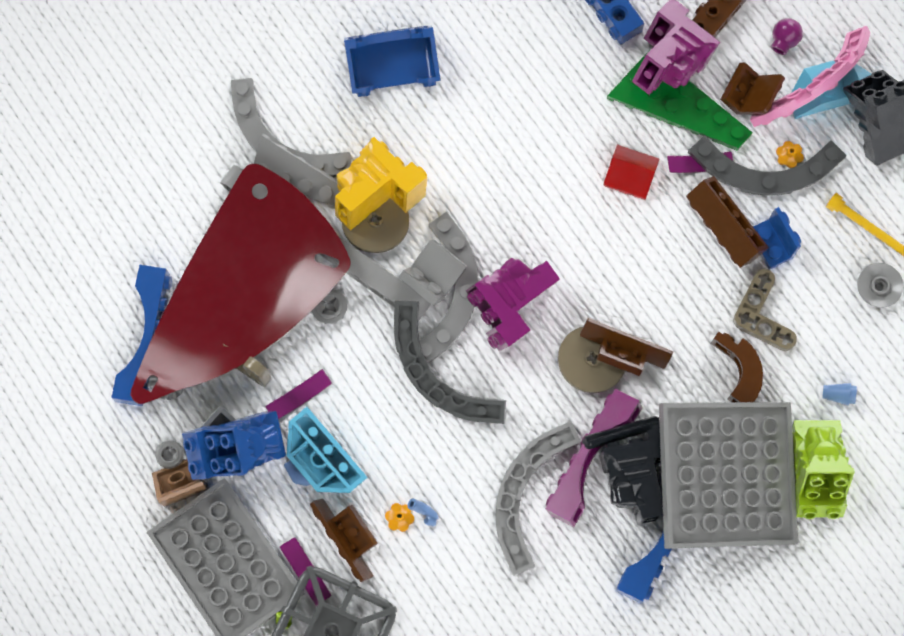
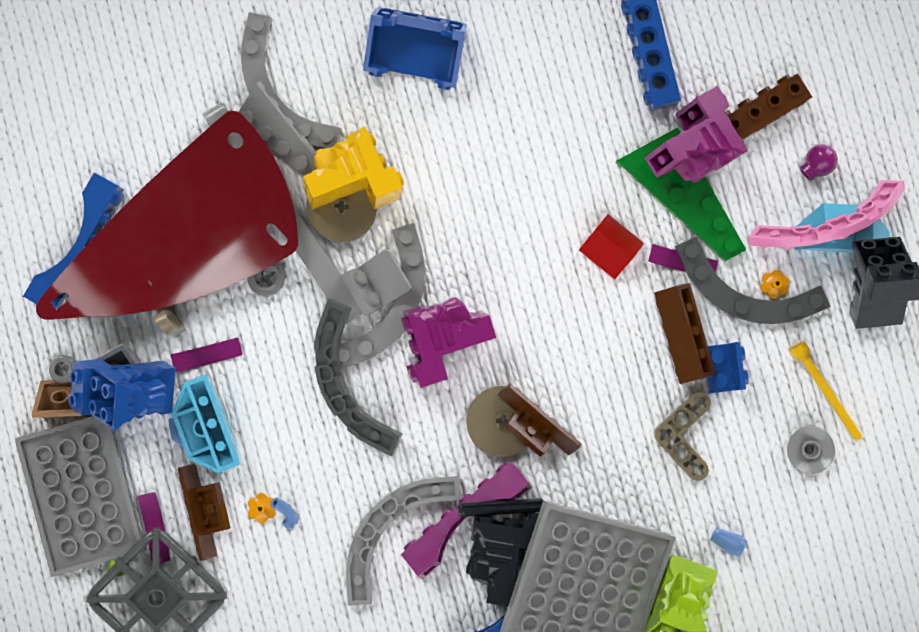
camera: 15 degrees right, 10 degrees up
reddish brown arch [710,331,763,403] -> none
reddish brown bracket [720,62,785,115] -> none

